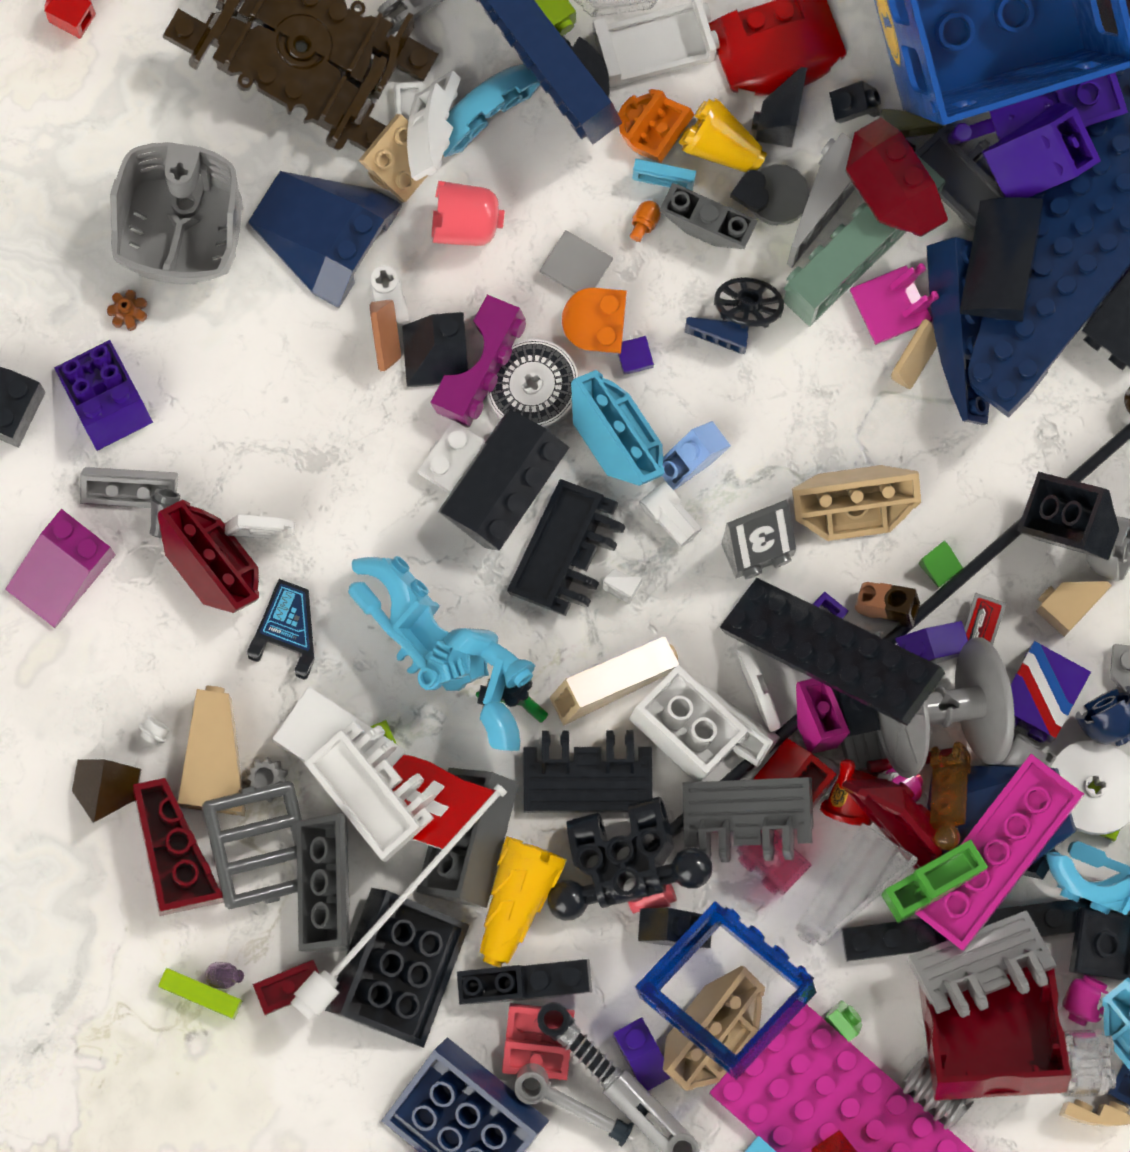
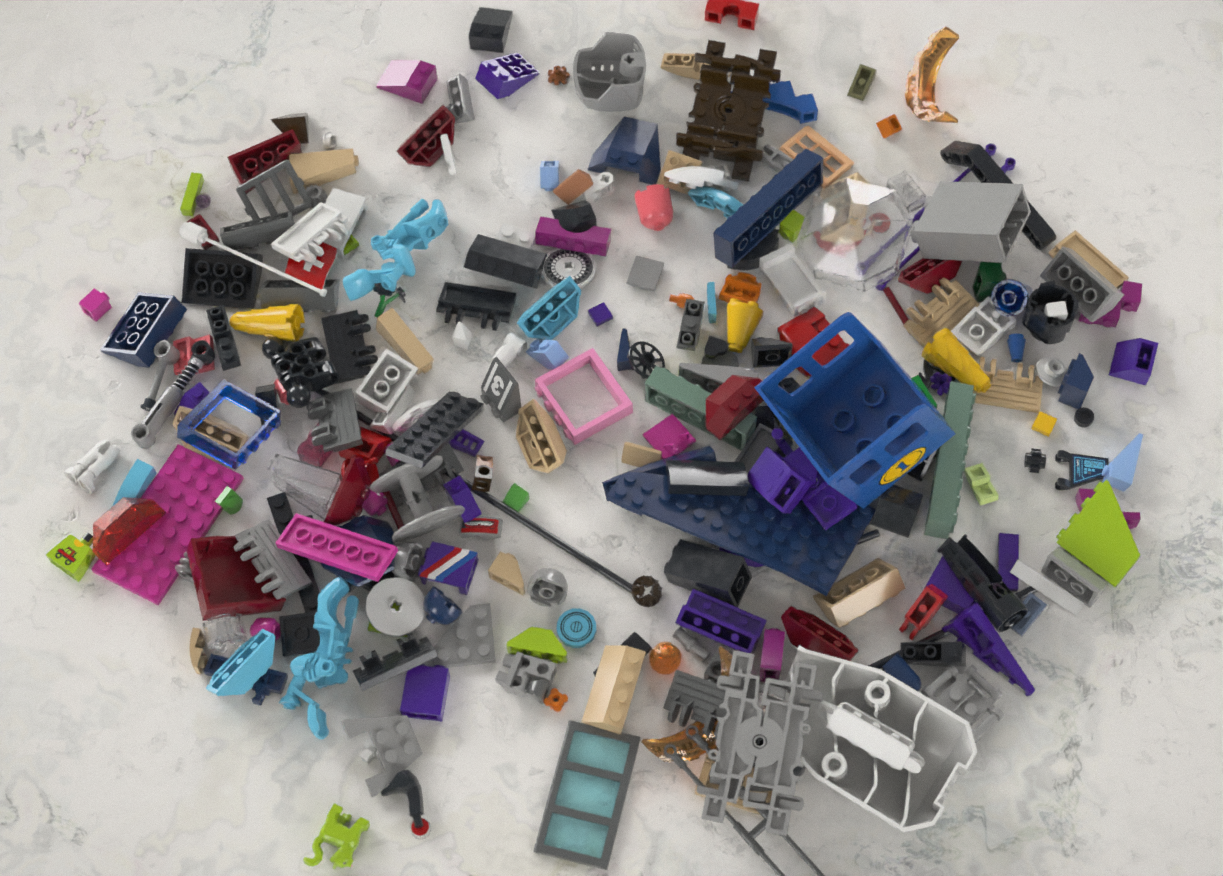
camera: 80 degrees right, 15 degrees down
flag [247,579,315,680] -> none
orange slope [562,288,627,354] -> none
bright green slope [881,840,988,923] -> none
clear orange plate [930,741,971,850] -> none
black slope [1017,471,1119,560] -> none
none -> bright pink window [534,348,633,445]
none -> light blue slope [540,161,559,191]
none -> tan slope [660,53,731,80]

